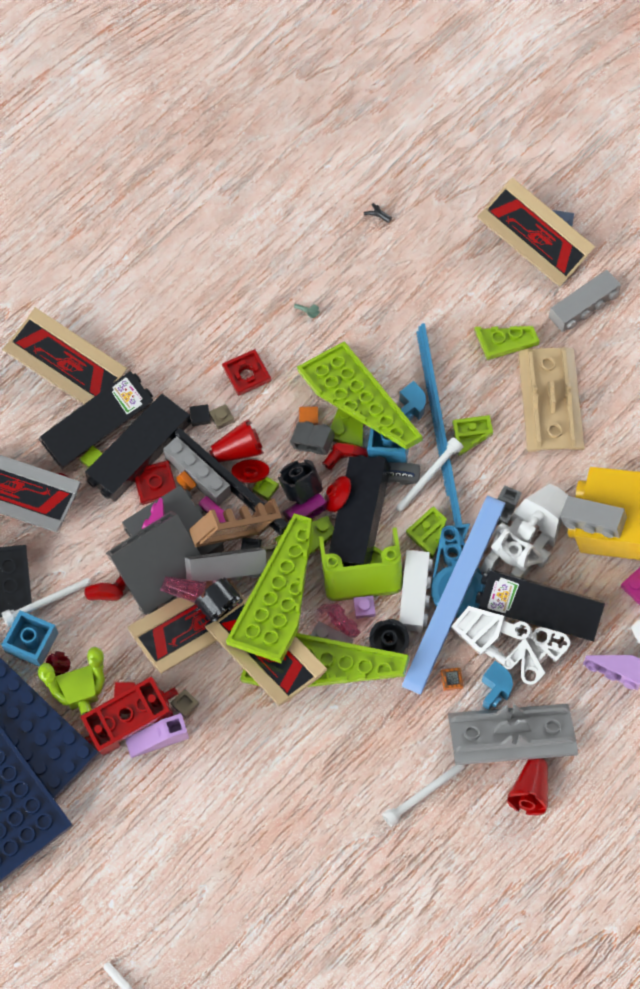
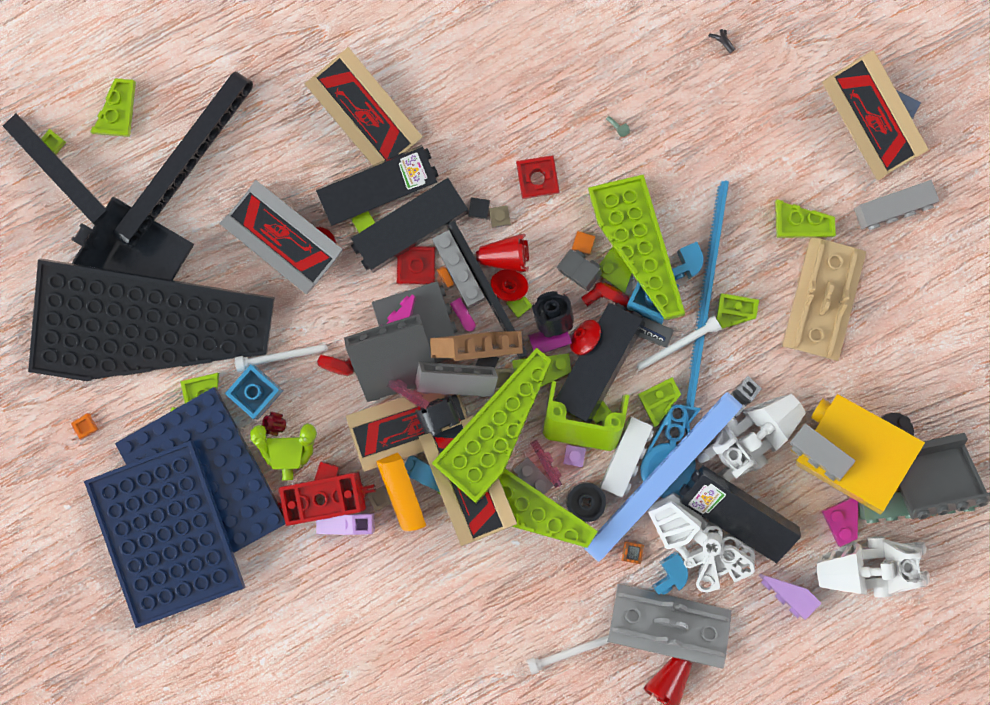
camera: 20 degrees right, 20 degrees up
none -> light orange brick [376,452,427,531]
none -> dark azure brick [405,455,440,492]

